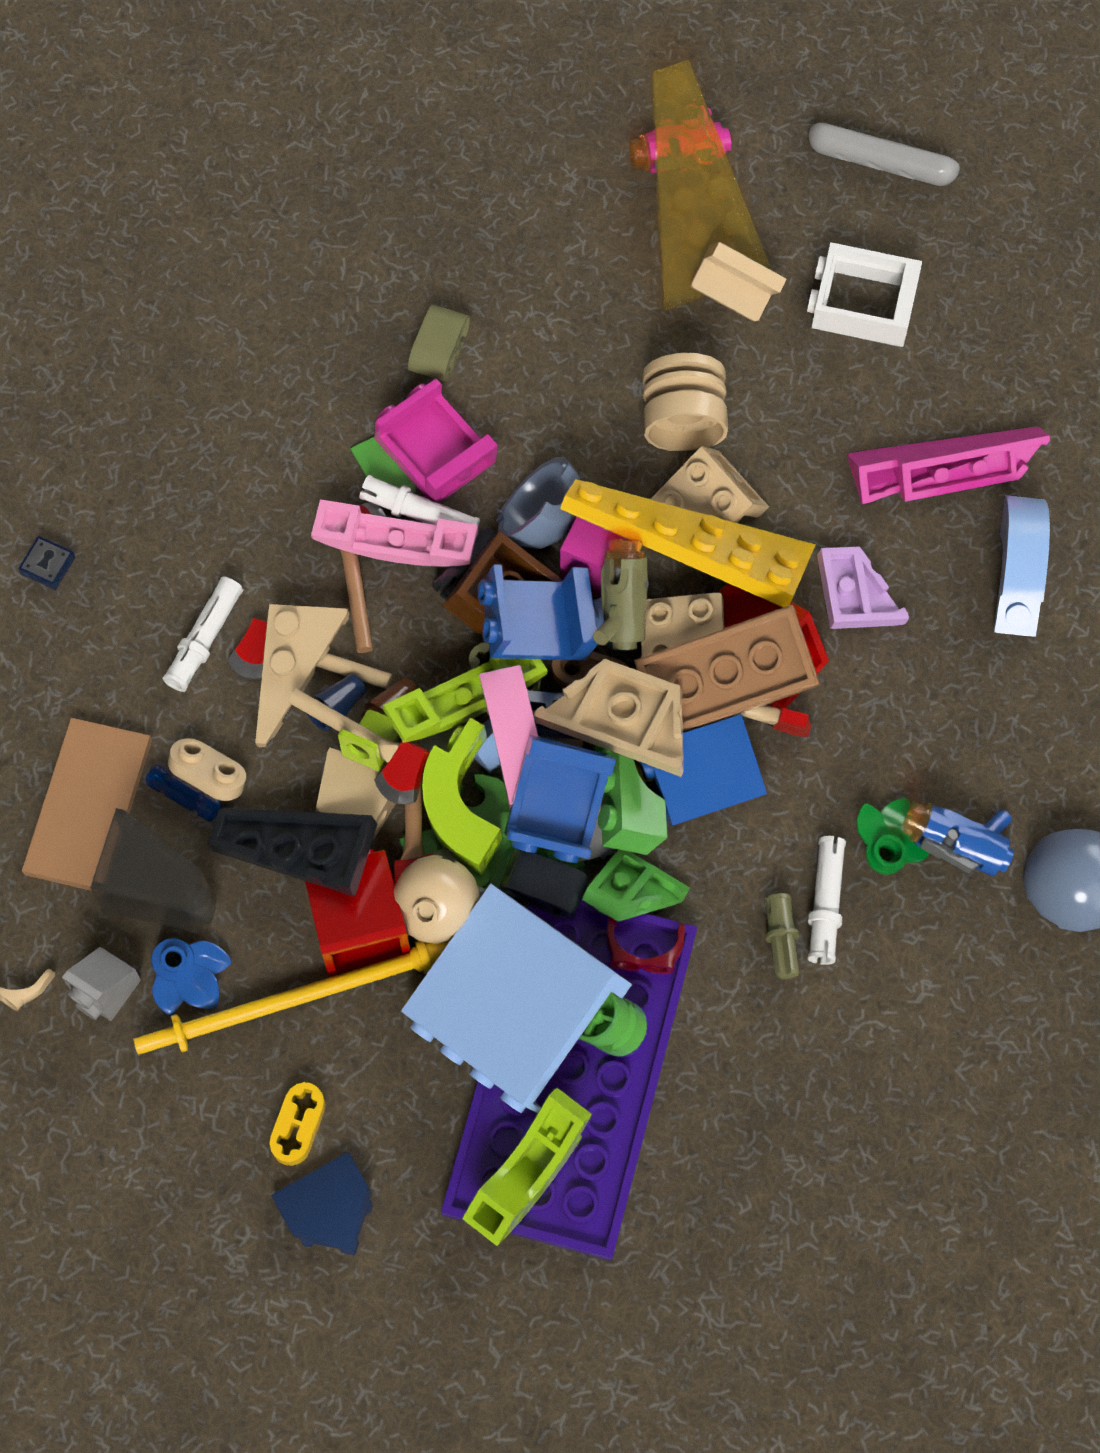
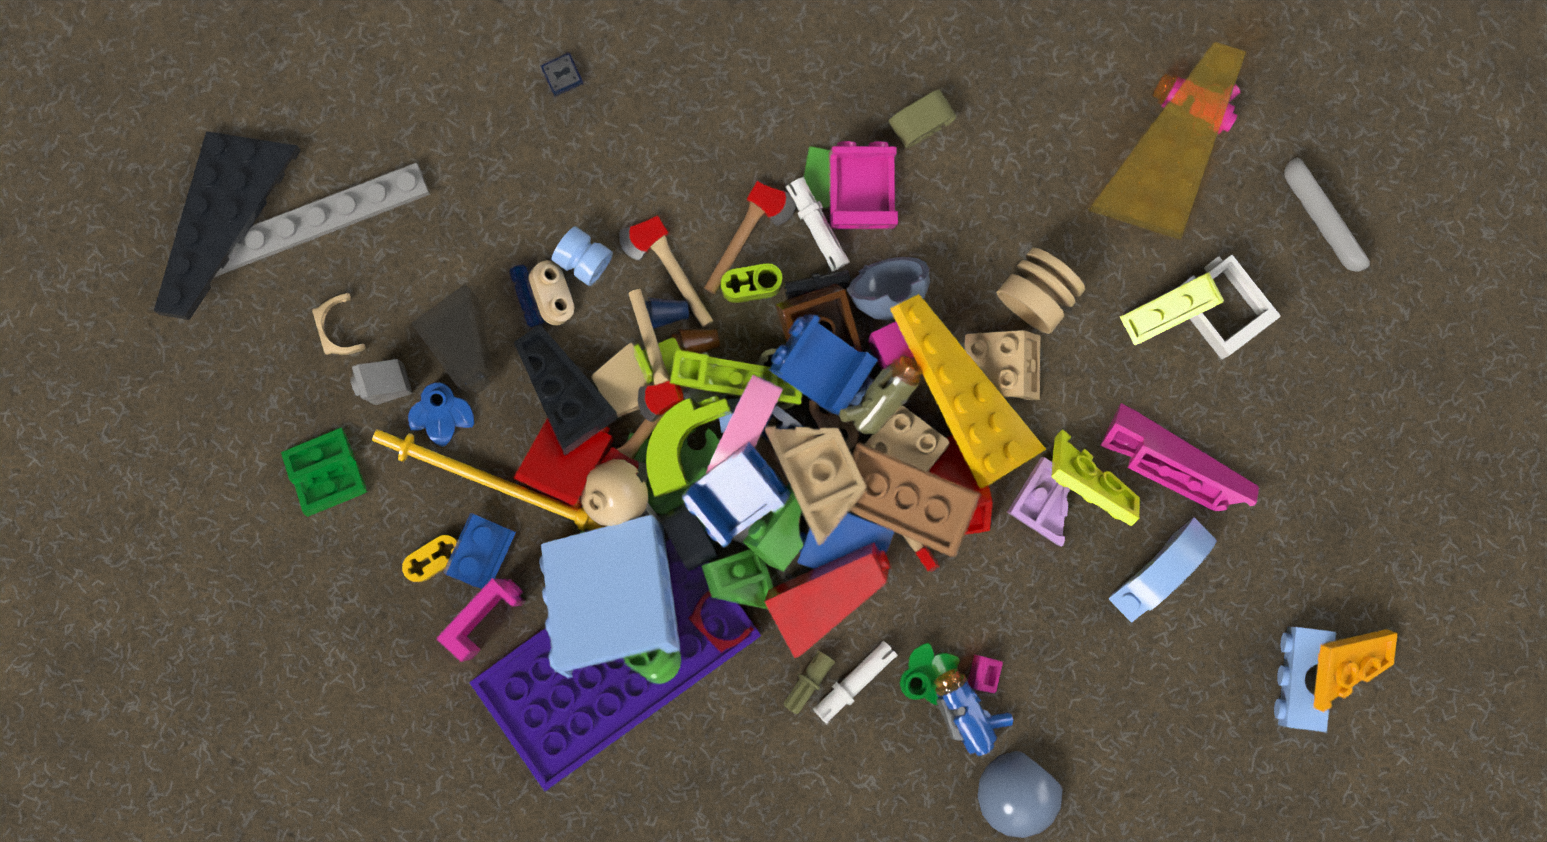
camera: 40 degrees right, 15 degrees up
medium nougat tile [22,718,152,894] -> none
white pin [162,577,244,692] -> none
tan wing [255,604,349,747] -> none
dark blue slope [271,1152,373,1255] -> none
bright pink slope [311,499,478,566] -> none
lime arch [462,1088,593,1246] -> none
tan panel [690,242,787,322] -> none
none -> green slope [281,428,368,517]
none -> dark pink panel [437,579,526,662]
none -> blue plate [443,512,516,589]
none -> light blue wheel [551,226,613,286]
none -> lime beam [721,263,782,303]
none -> slope [764,542,891,658]
none -> dark pink slope [968,654,1003,694]
none -> neon yellow wing [1051,429,1140,526]
none -> neon yellow tile [1120,272,1224,345]

